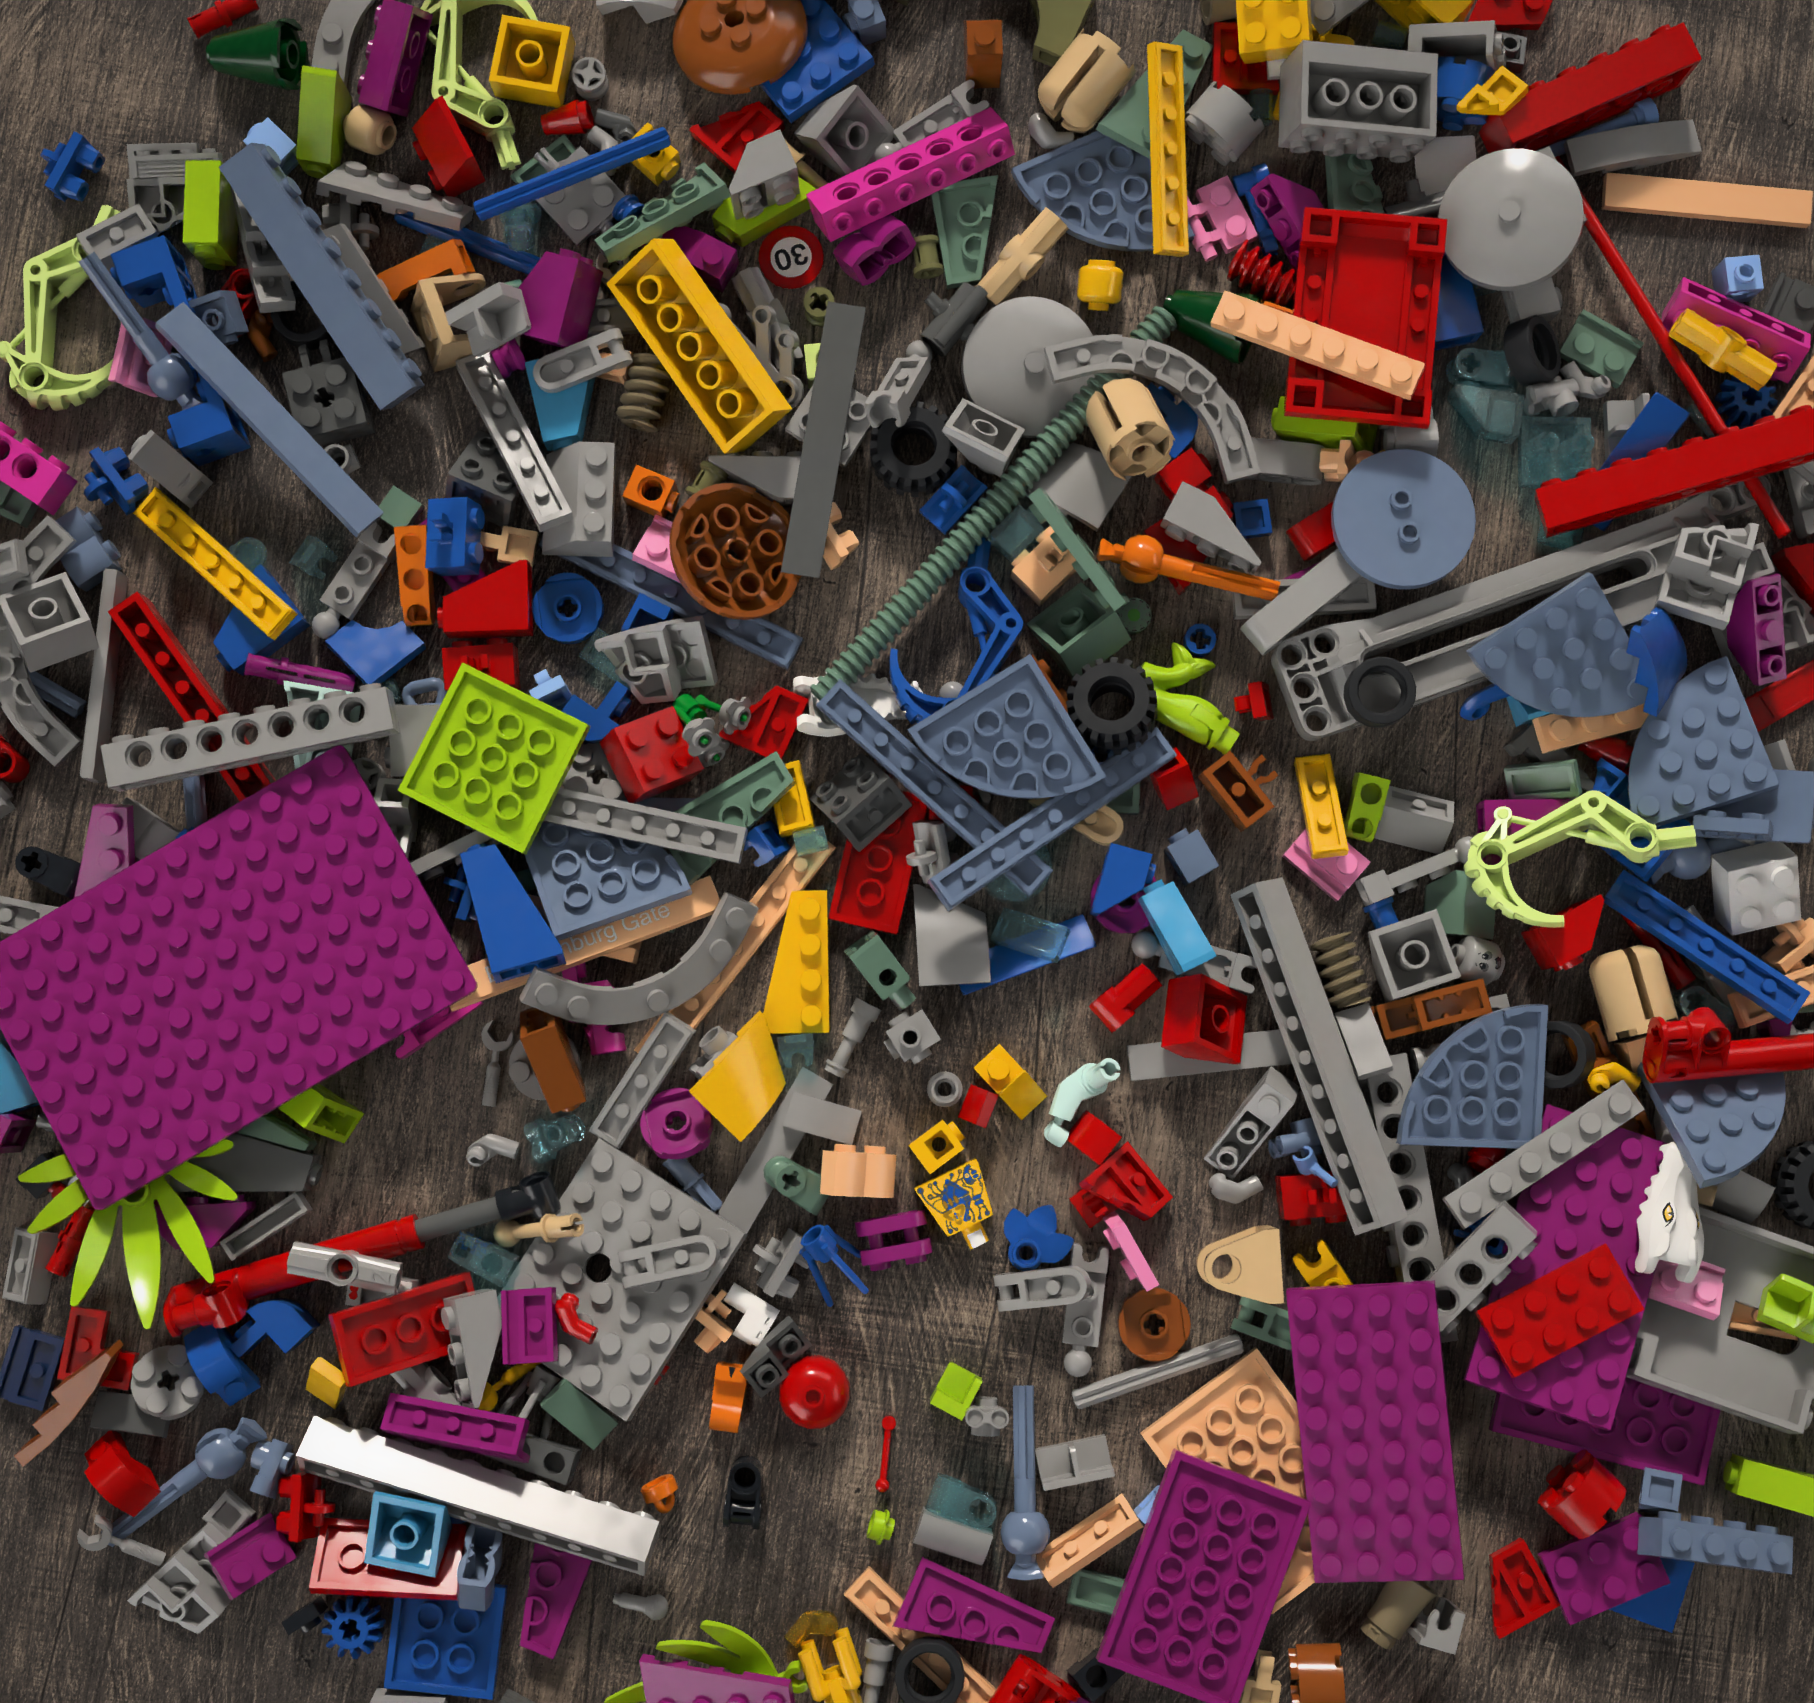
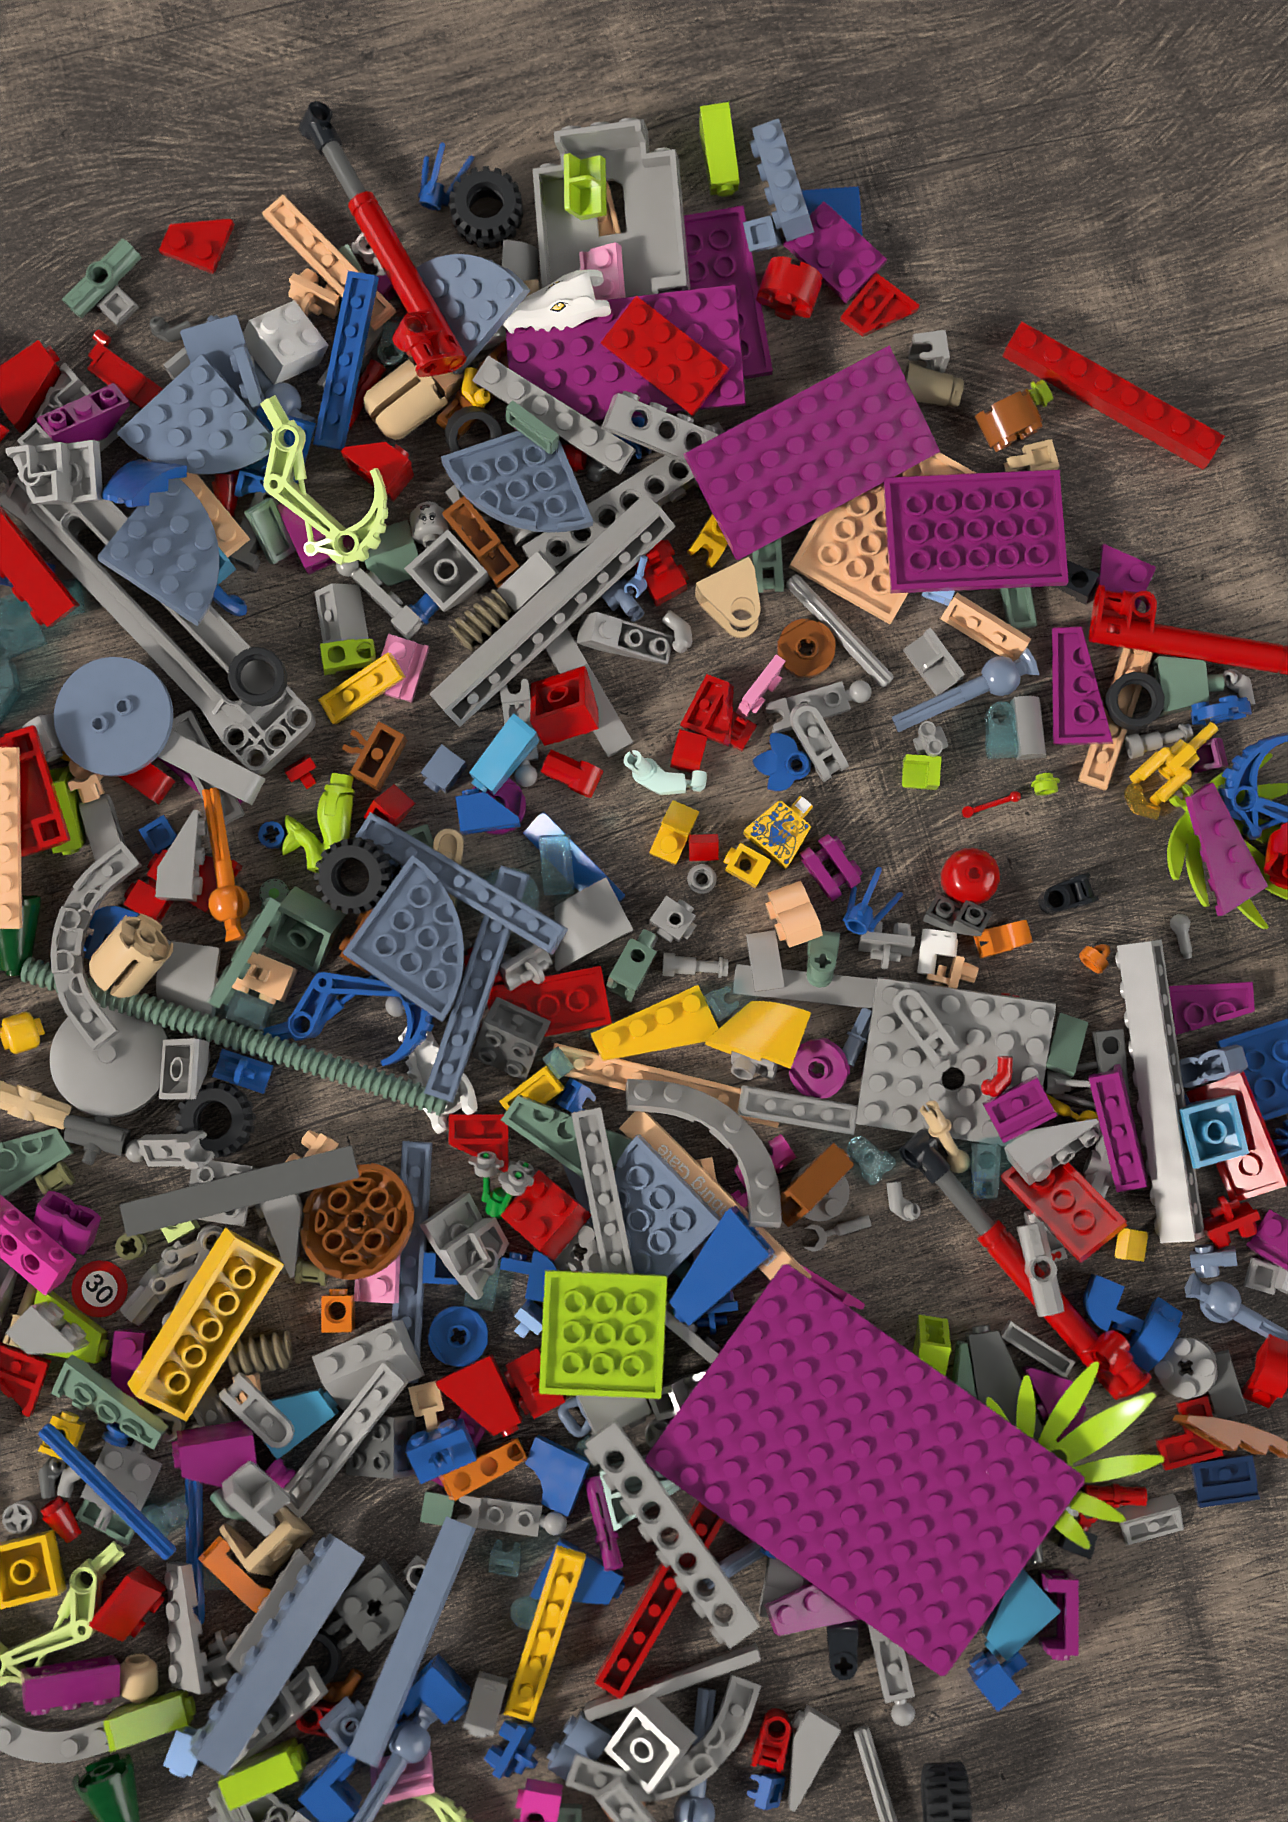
camera: 110 degrees left, 0 degrees up
none -> sand green tile [506,400,559,454]

